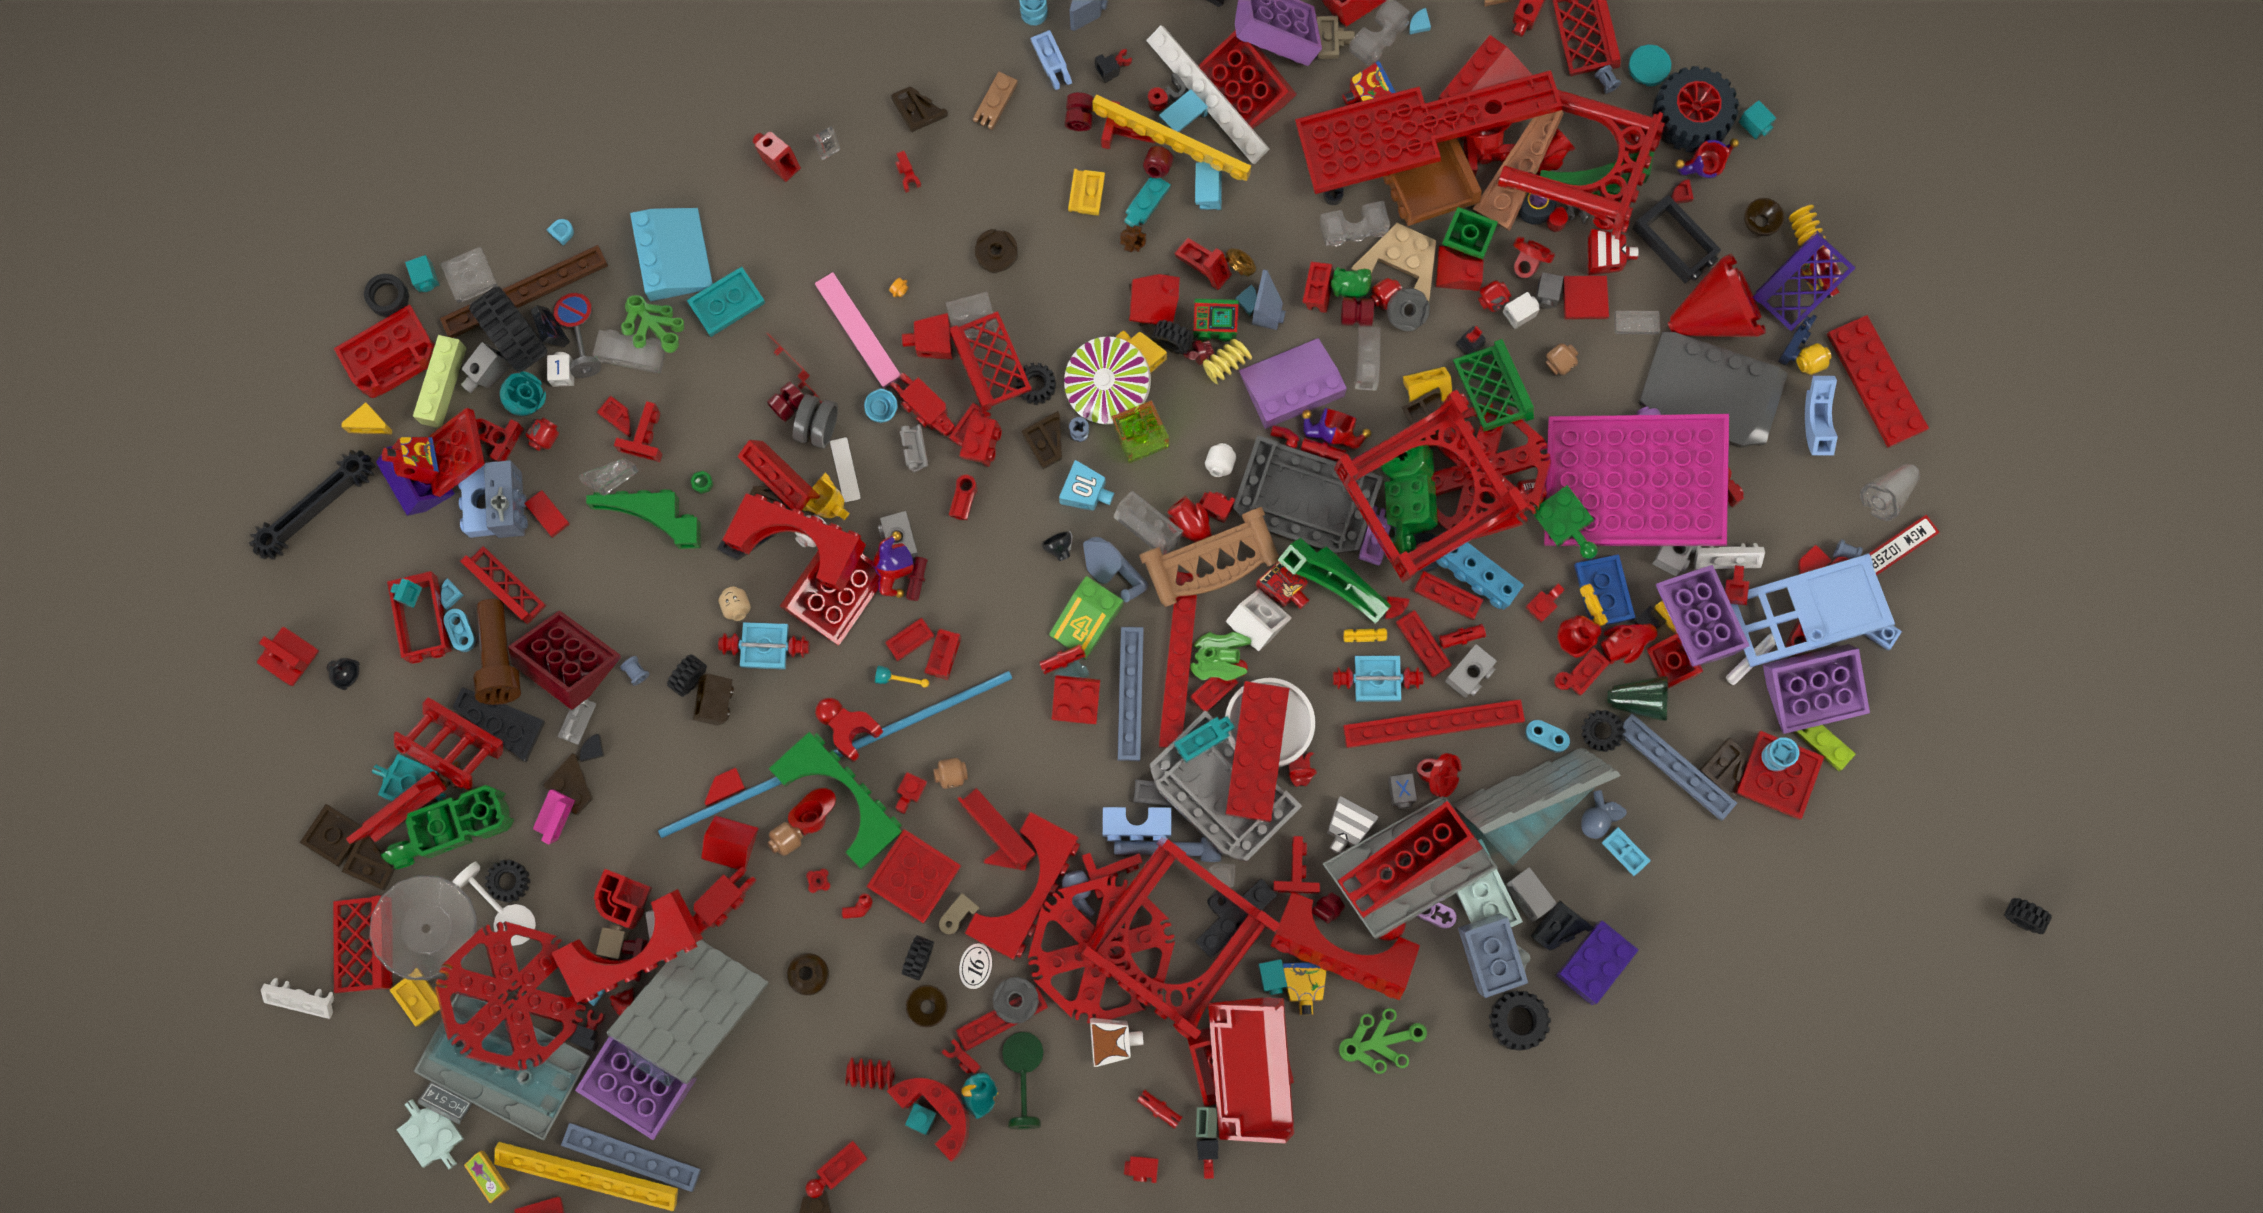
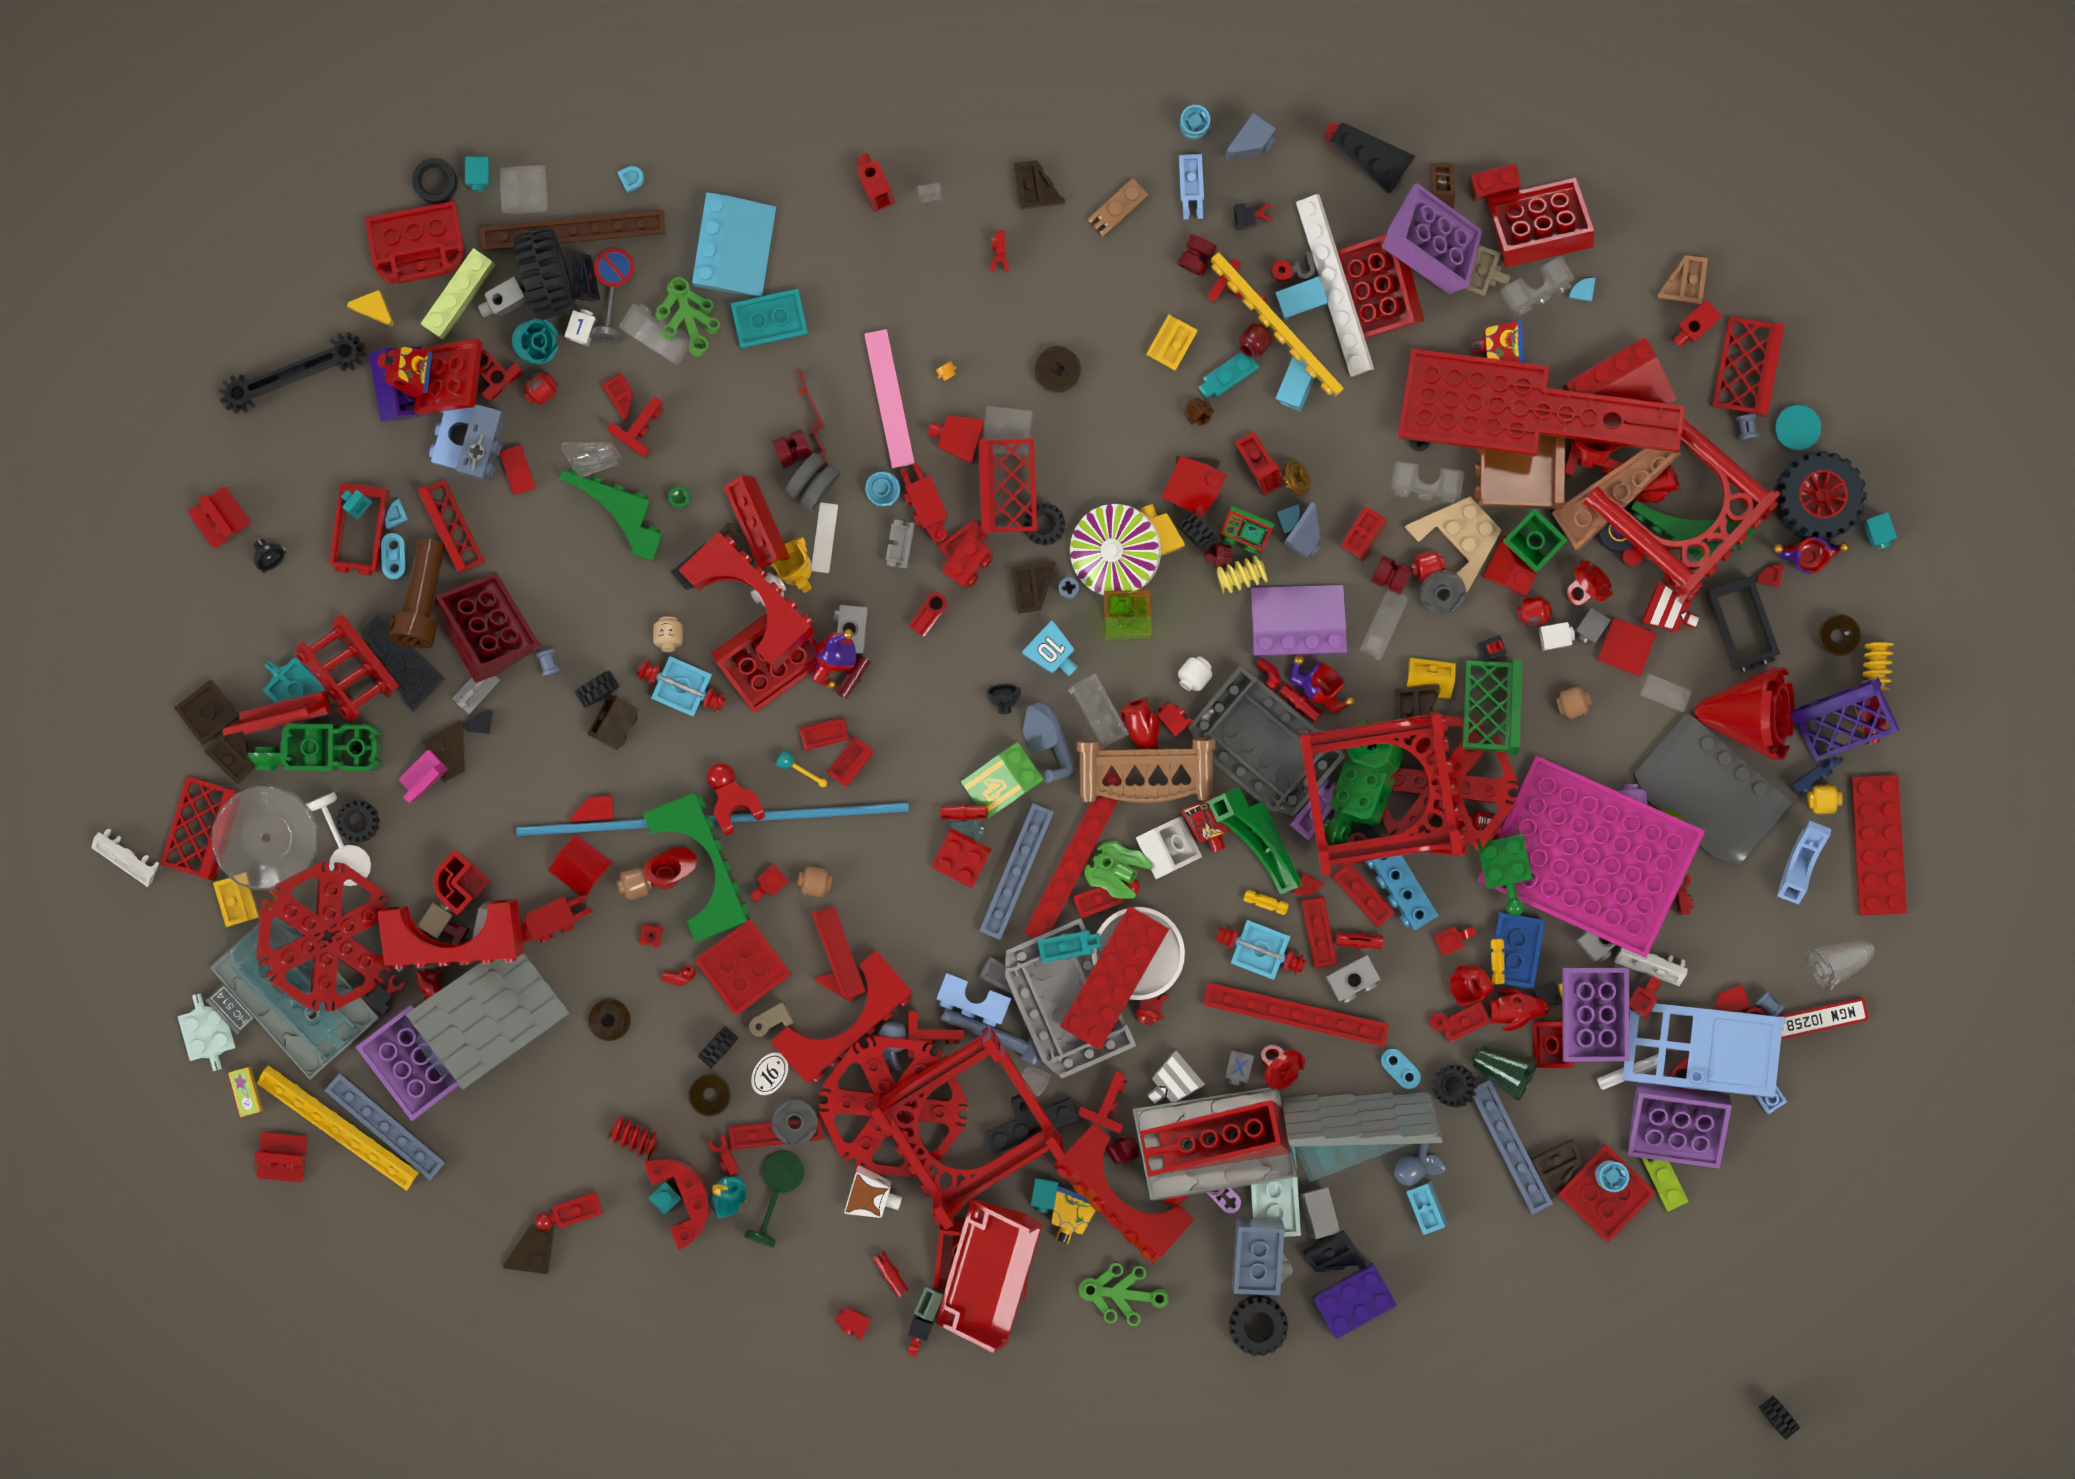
camera: 20 degrees right, 10 degrees up
green hair [1330,267,1372,298] -> none

